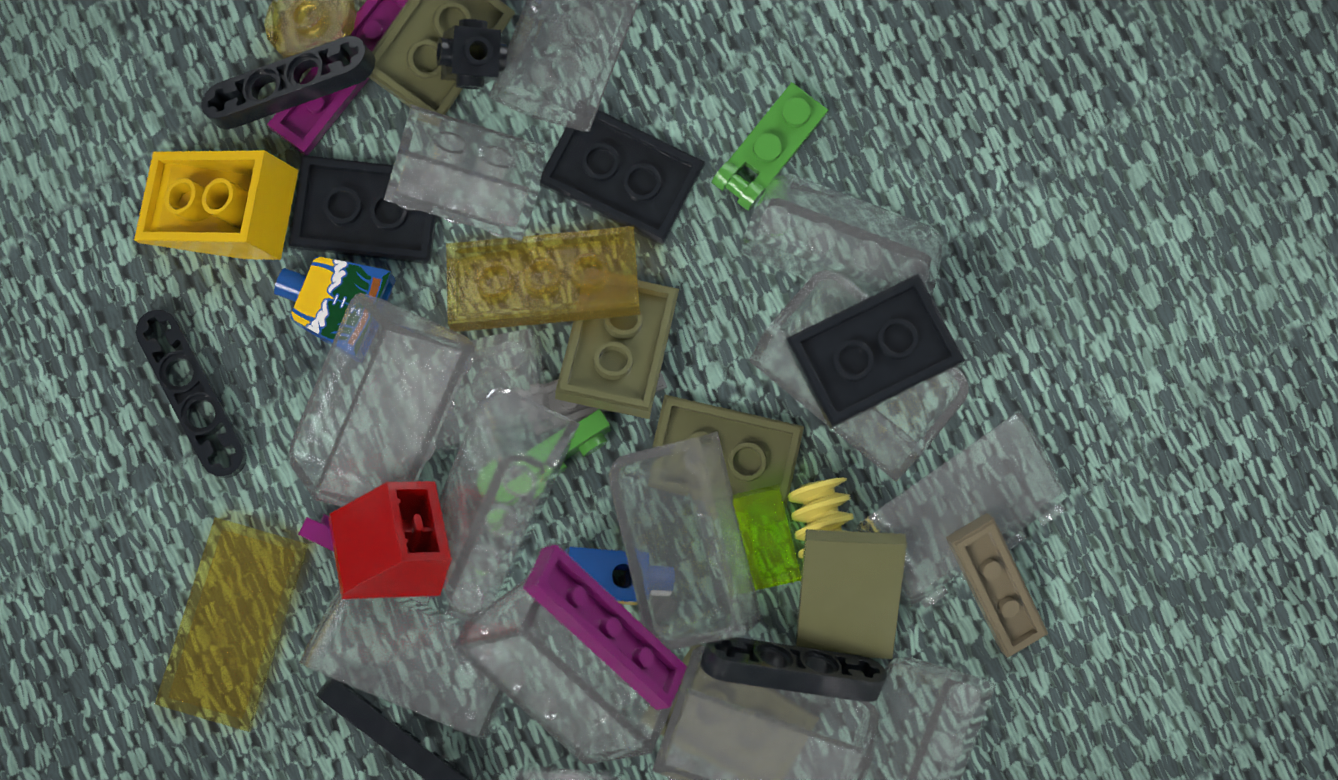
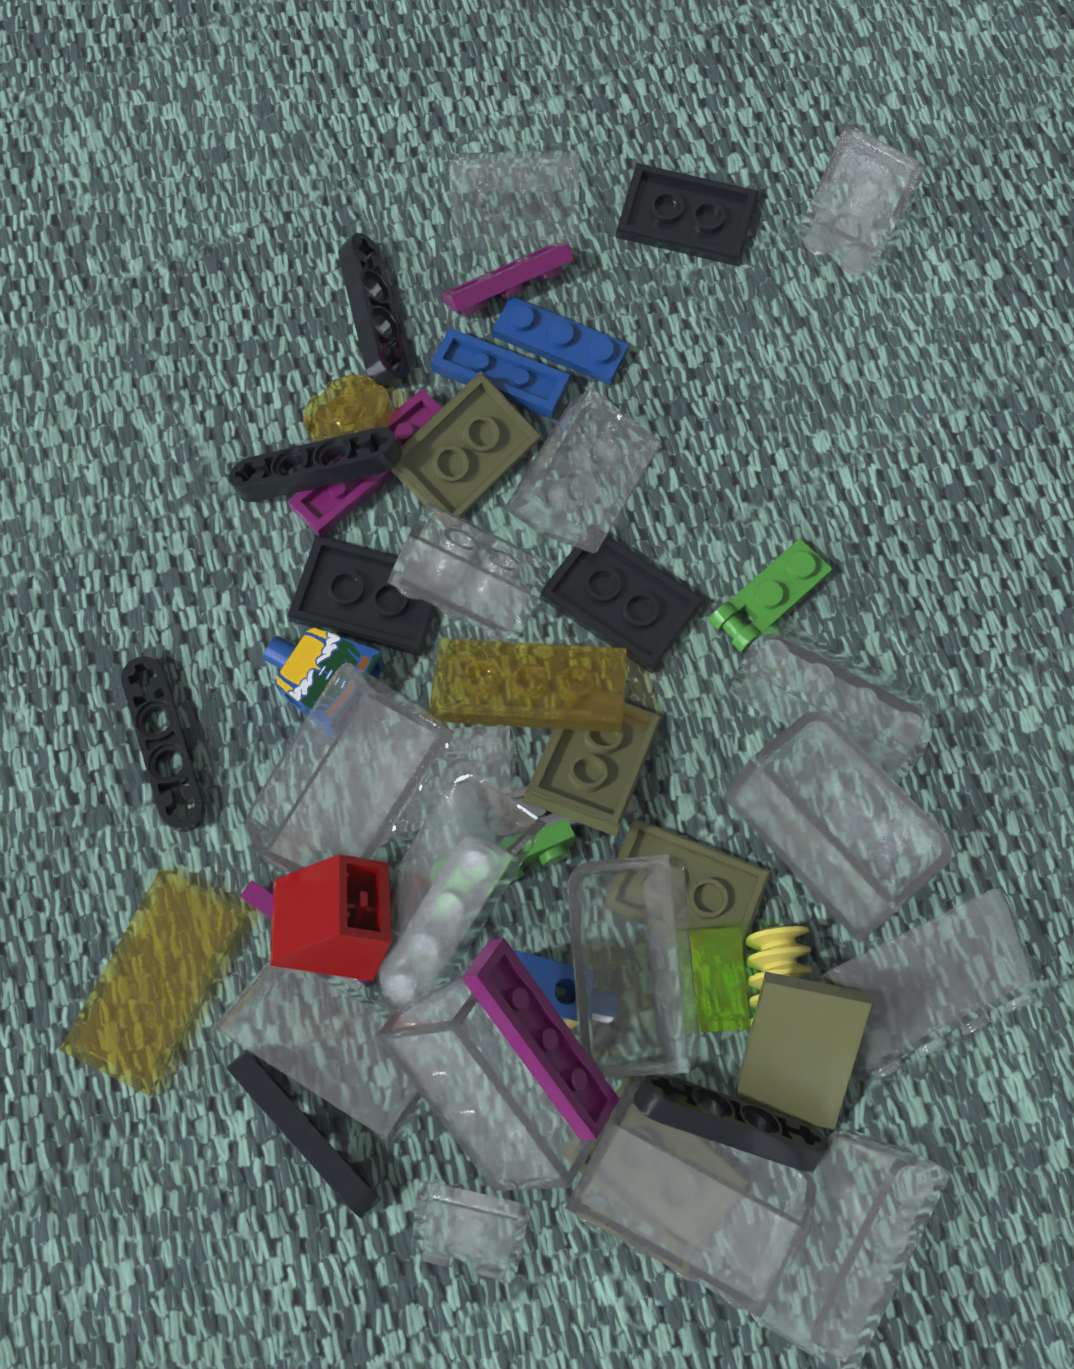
camera: 10 degrees right, 10 degrees down
yellow slope [134,150,299,260] -> none
black brick [436,19,507,90] -> none
black tile [785,273,965,429] -> none
dark tan tile [945,513,1048,658] -> none

